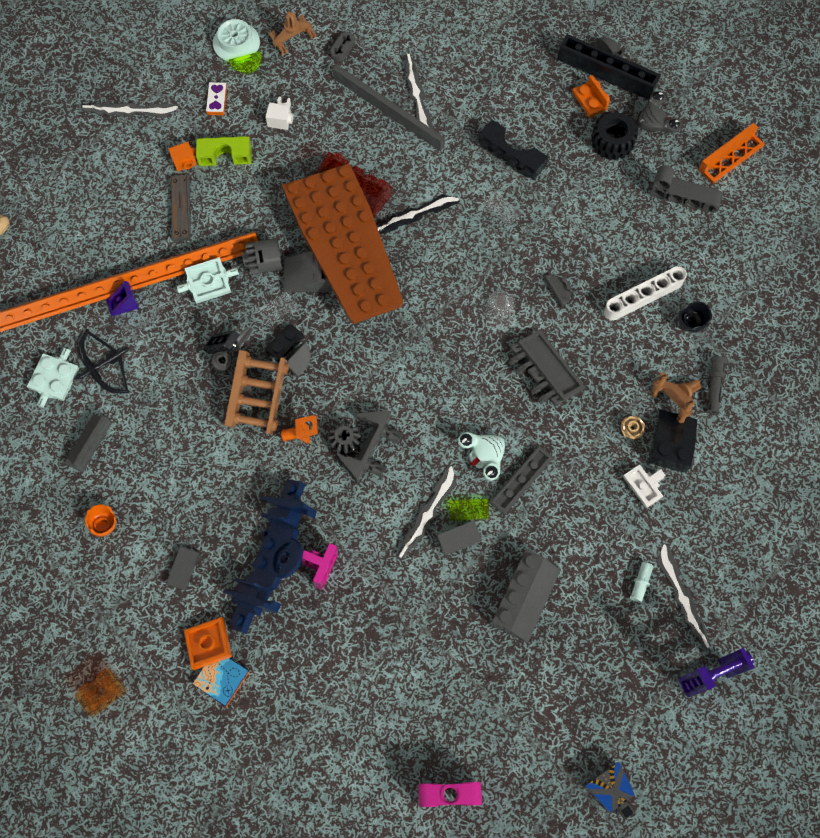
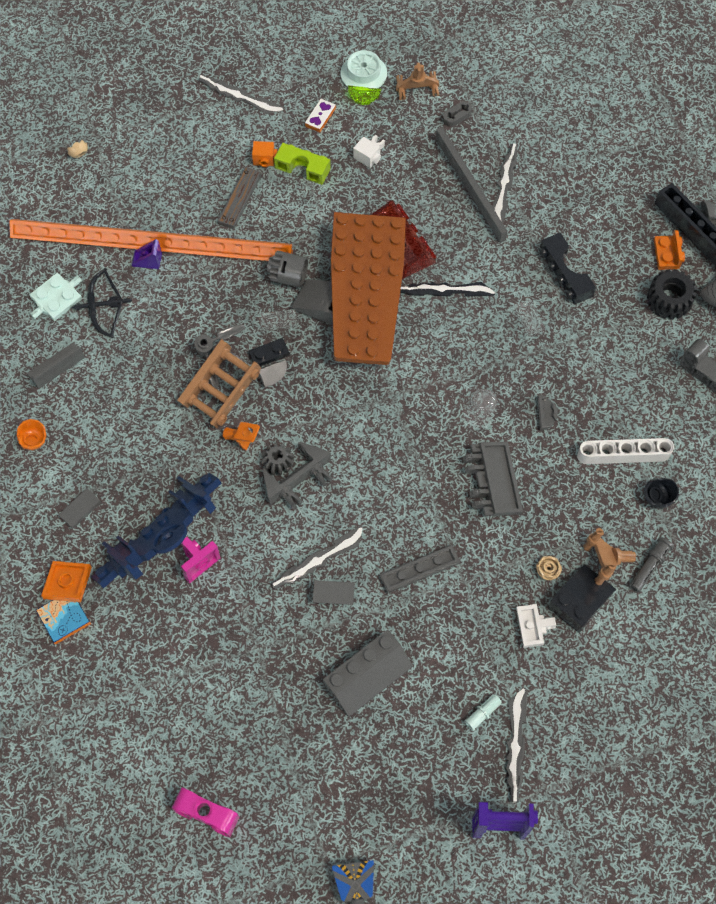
camera: 25 degrees right, 5 degrees down
light aqua plate [177,257,239,304] -> none
black plate [202,330,240,354] -> none
clear neon green tile [449,499,489,521] -> none
light aqua head [458,432,505,481] -> none

